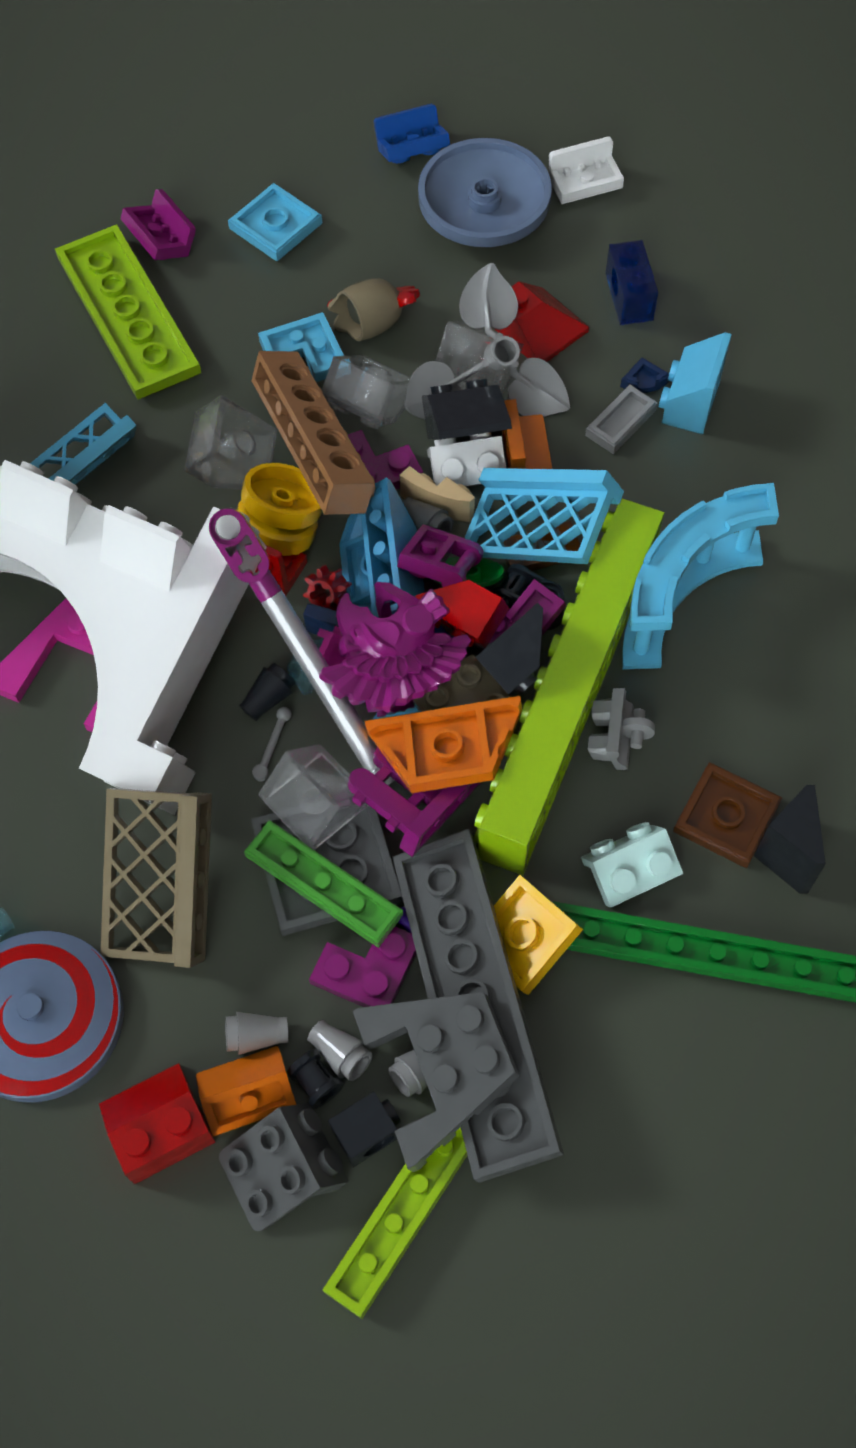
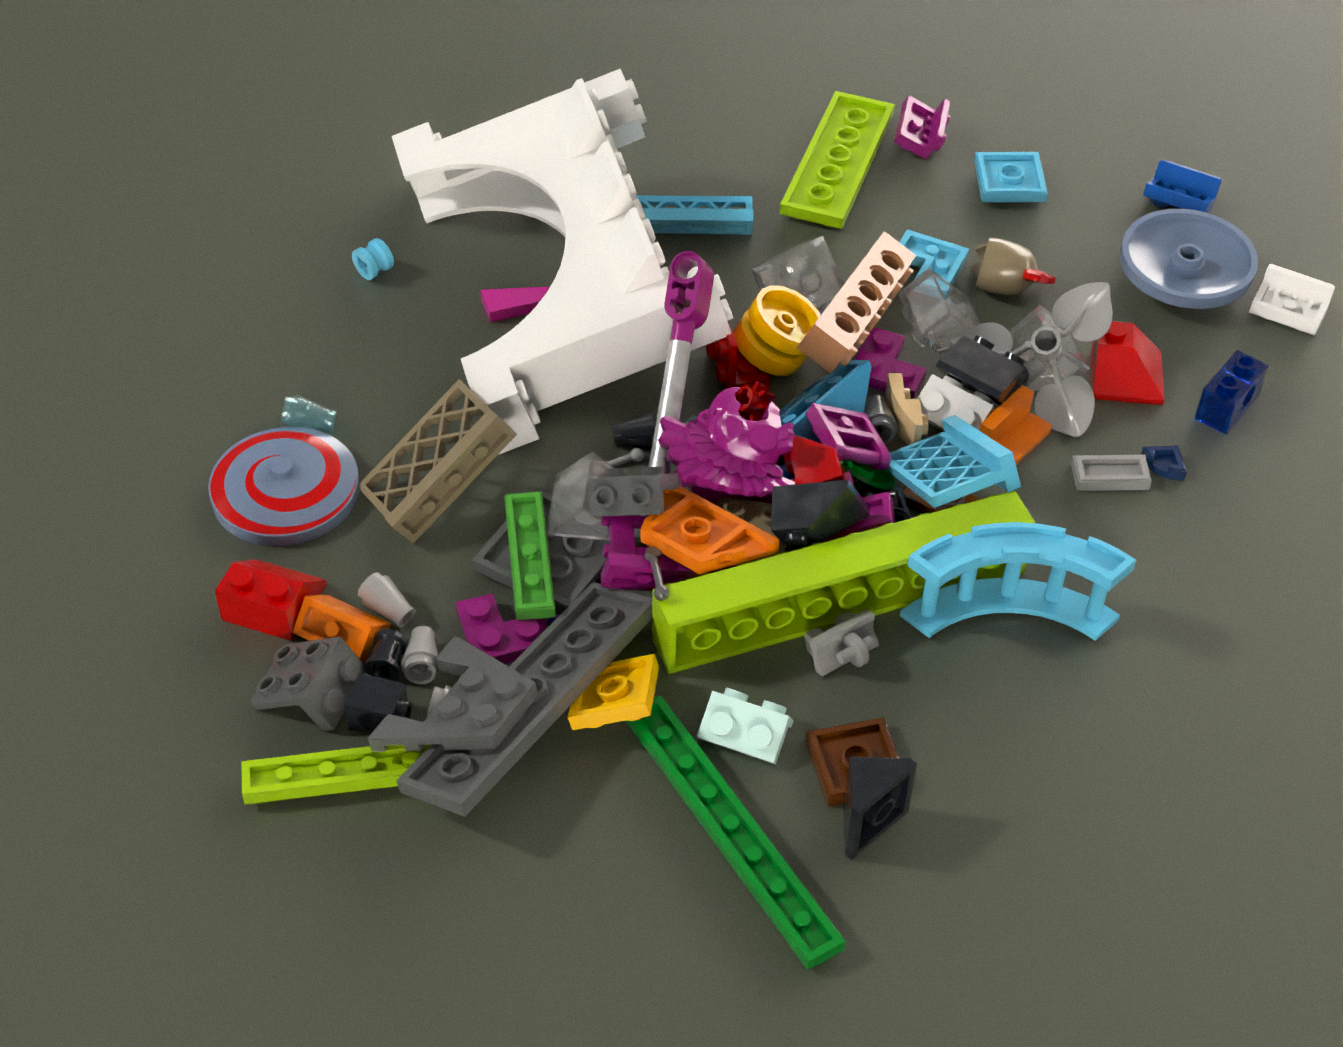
camera: 45 degrees right, 15 degrees down
medium azure slope [659,332,732,434] -> none
none -> dark grey bracket [588,466,678,516]
none -> dark grey hinge [644,547,670,601]

